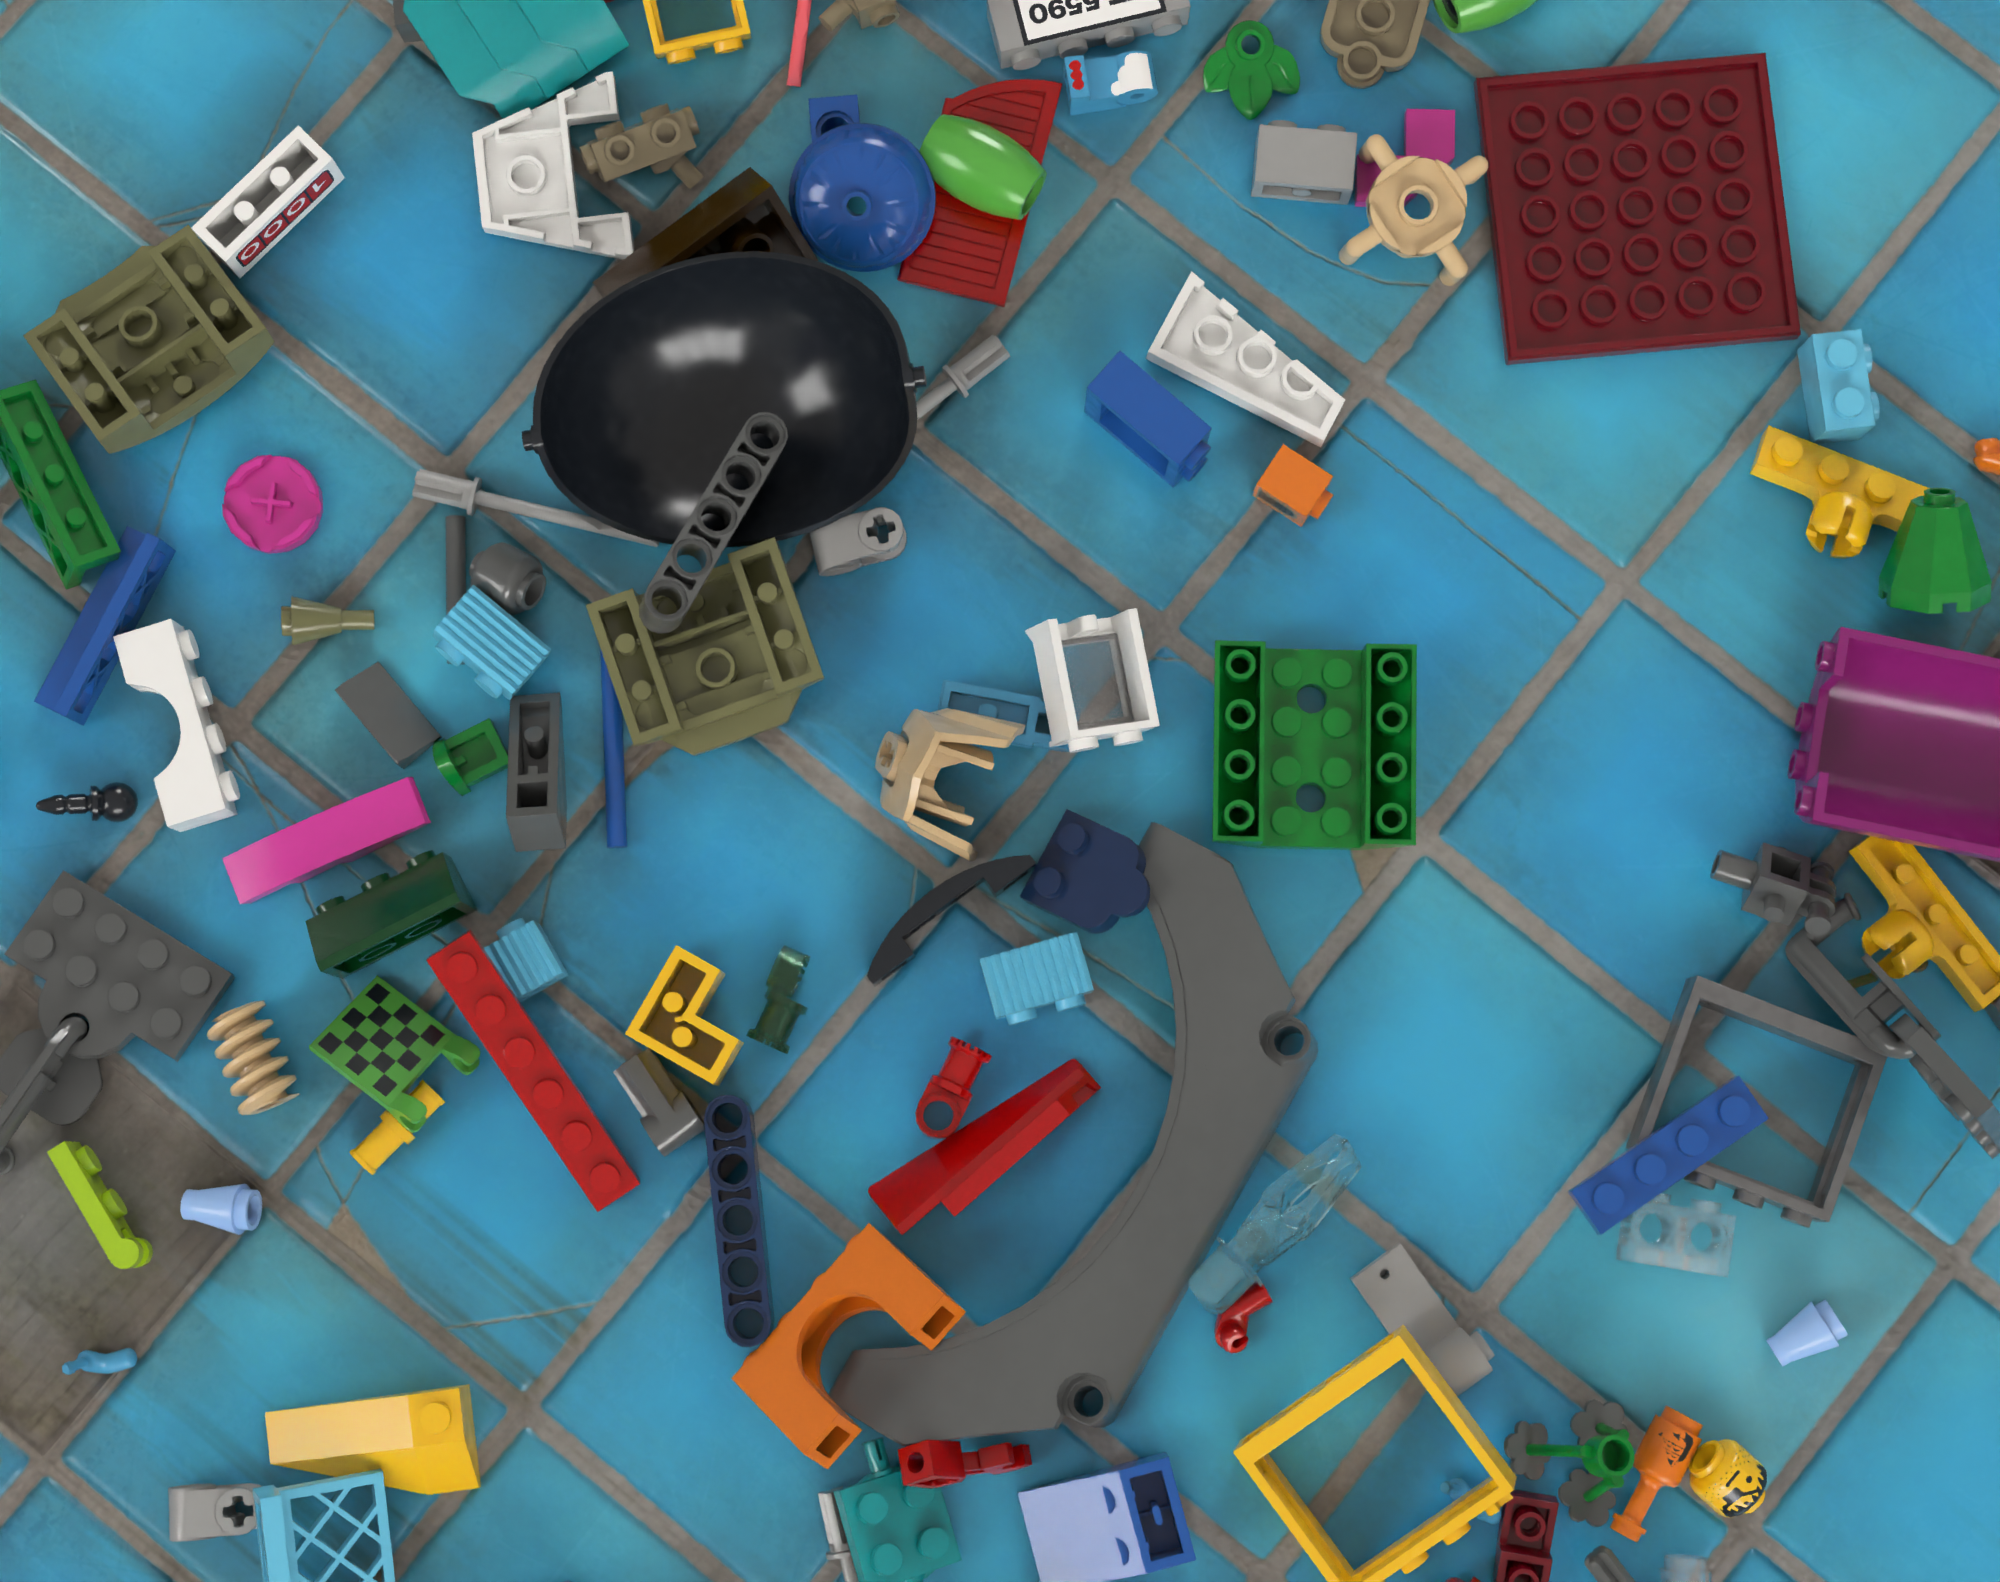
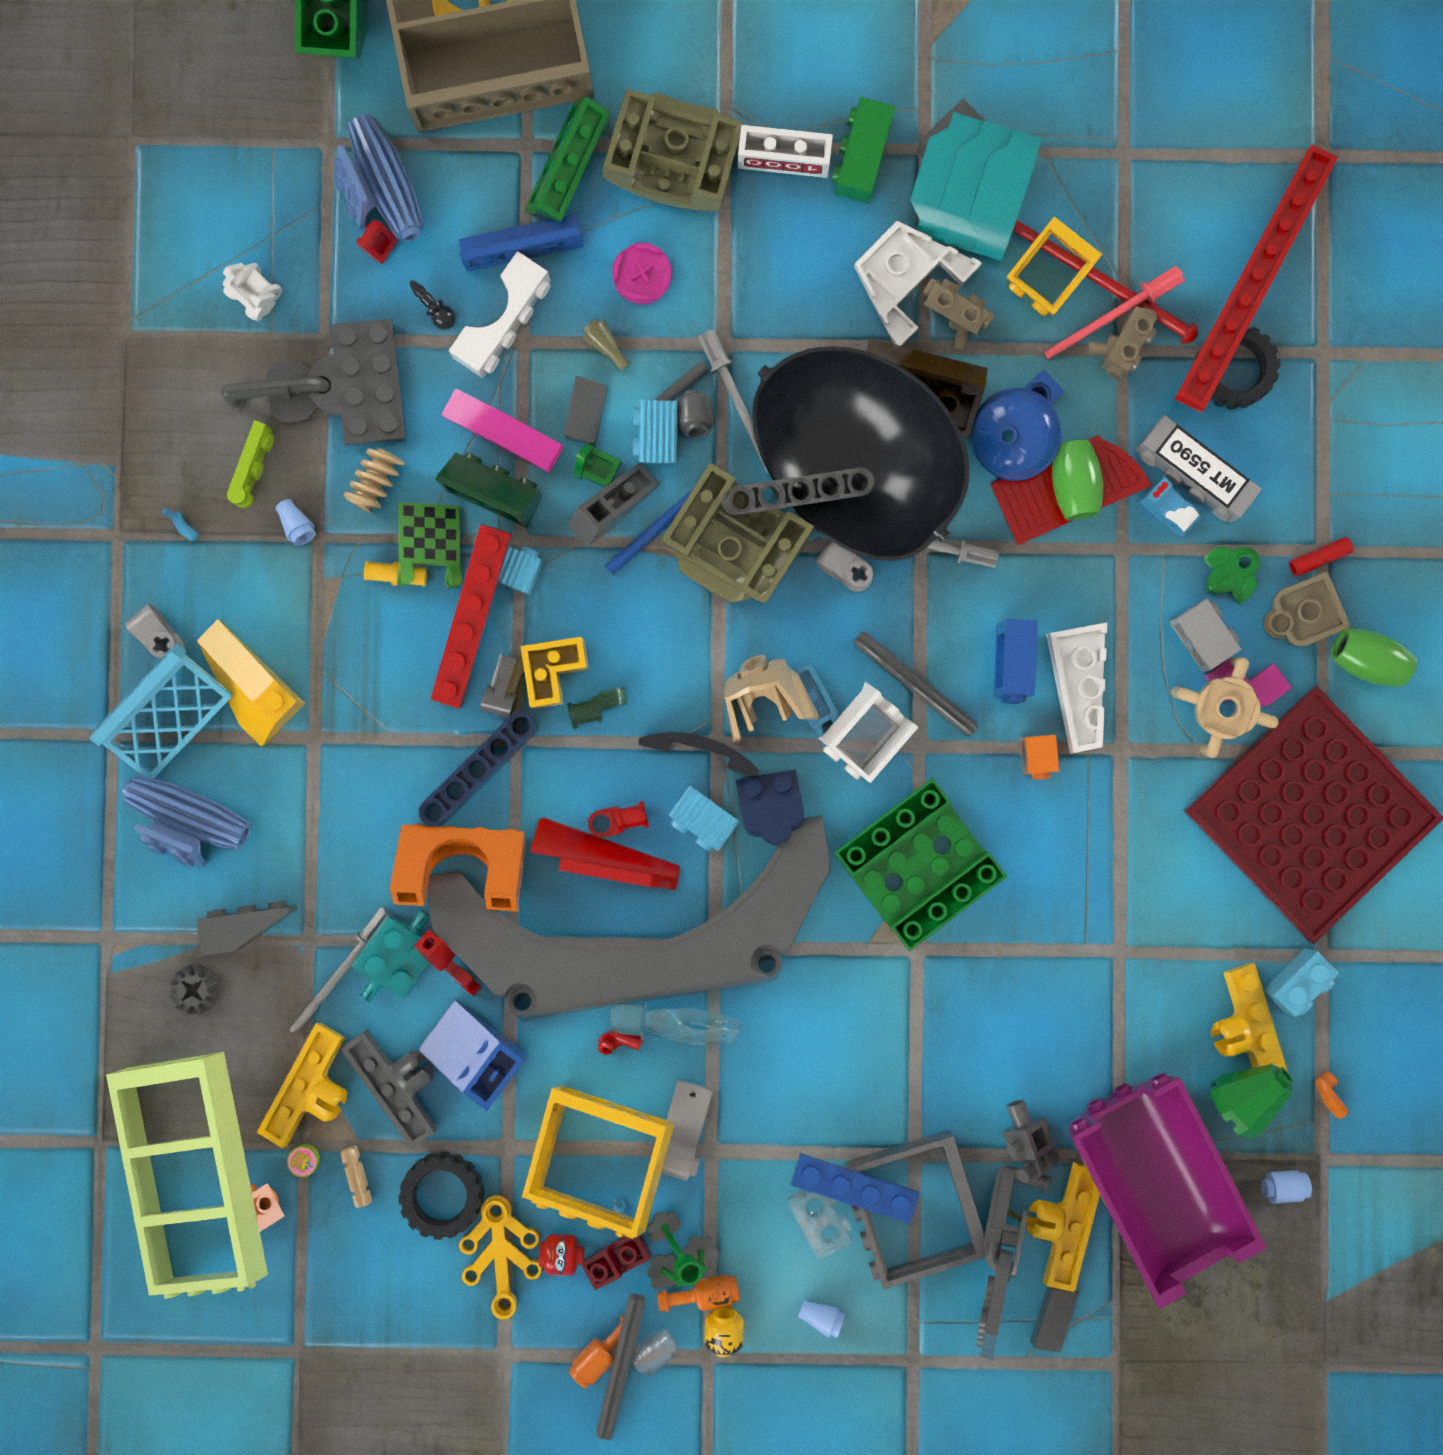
camera: 50 degrees right, 5 degrees up
none -> green brick [831,97,896,203]
none -> dark grey axle [854,632,979,736]

